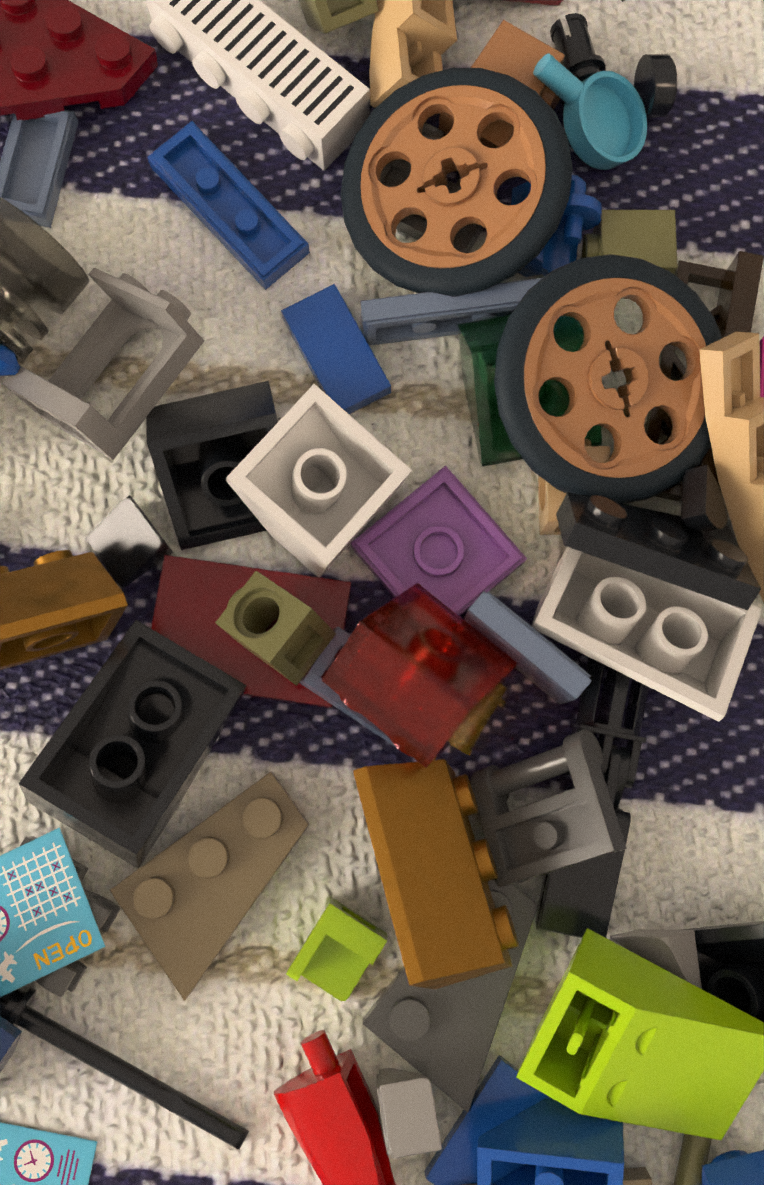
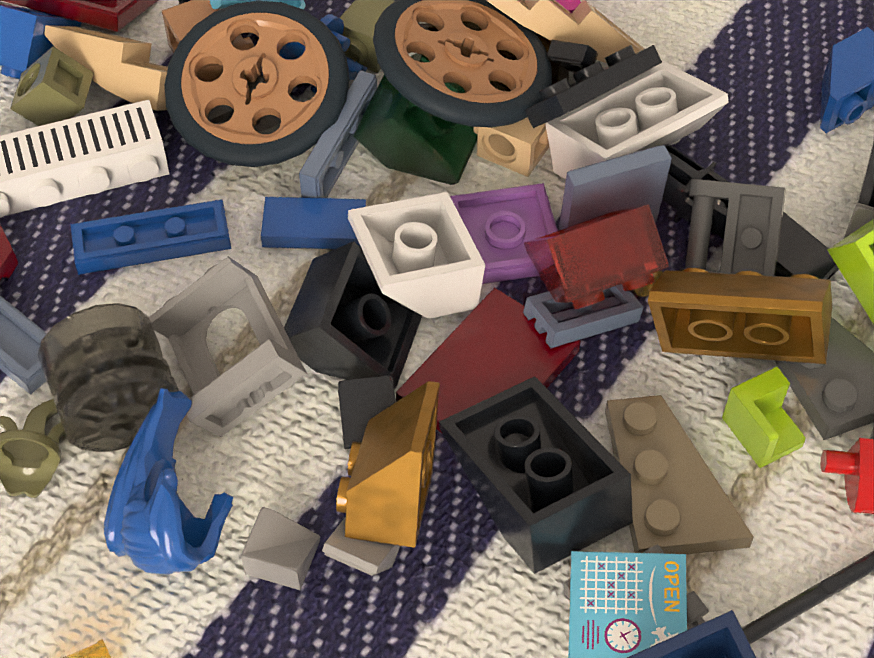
camera: 60 degrees left, 25 degrees down
olive brick [215,571,336,686] -> none

